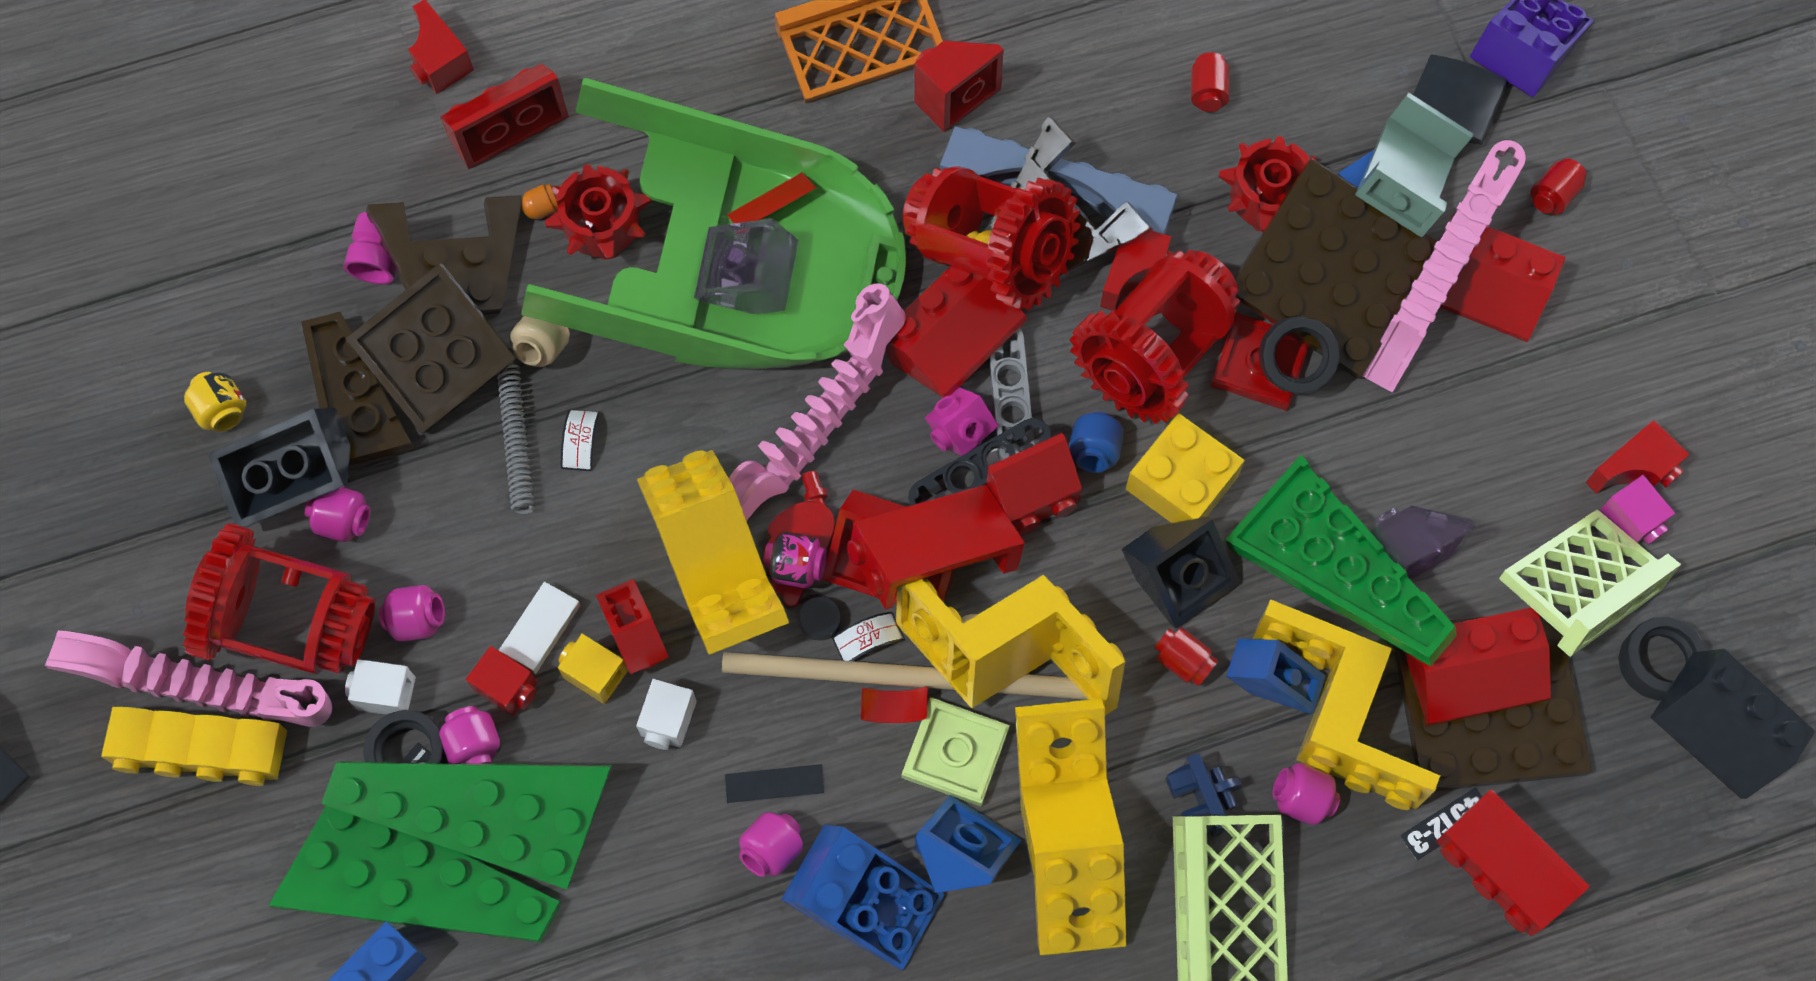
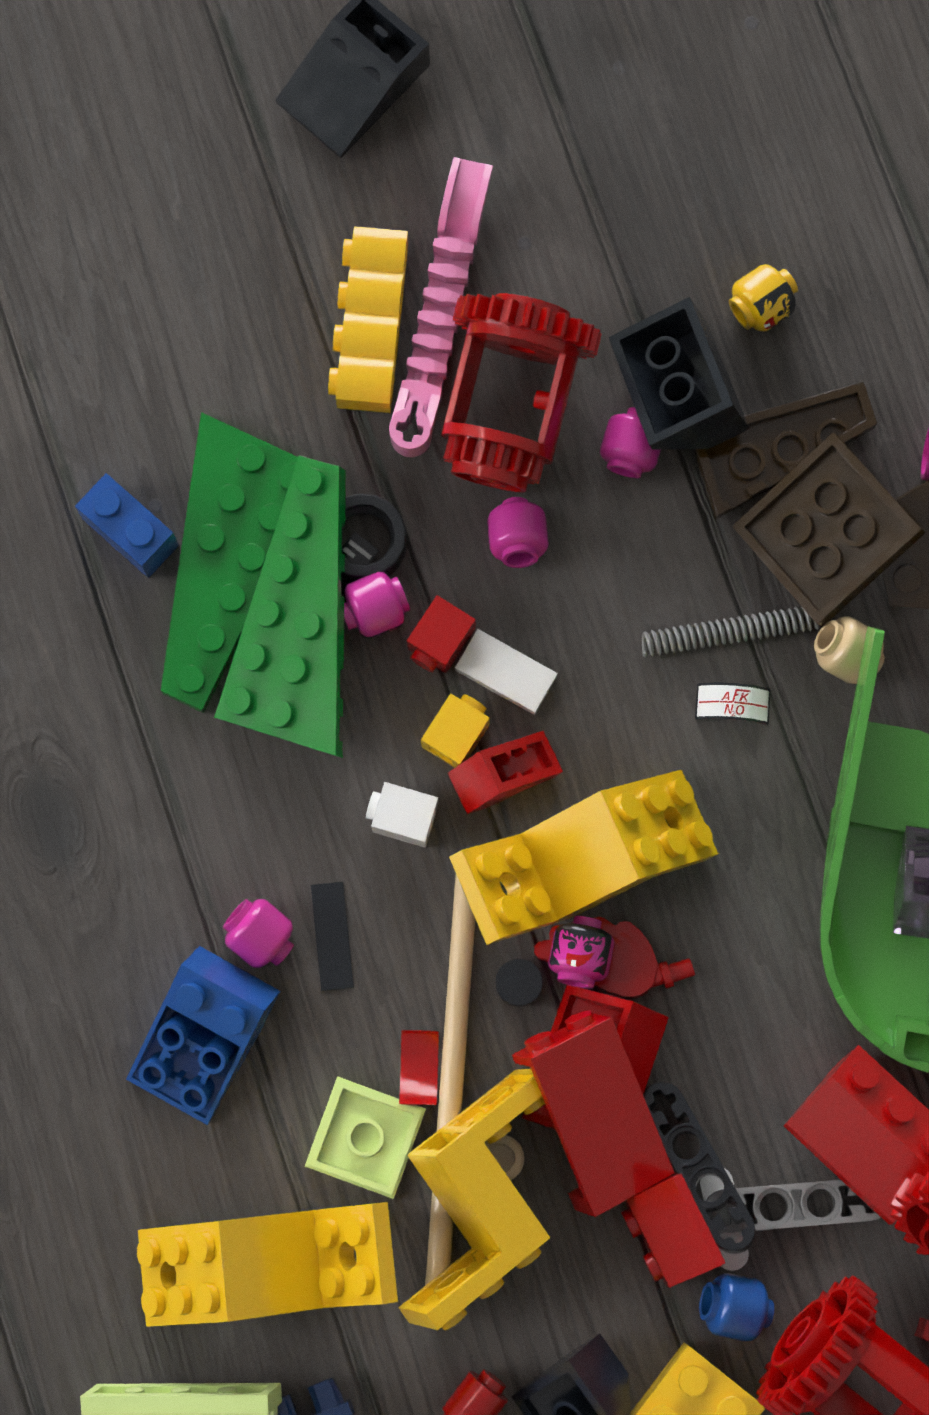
camera: 90 degrees right, 10 degrees up
white brick [345,659,416,715] -> none
bright pink piece [729,284,906,521] -> none
white sticker [832,612,905,661] -> none
blue slope [914,795,1022,893] -> none
dark pink brick [925,387,998,456] -> none

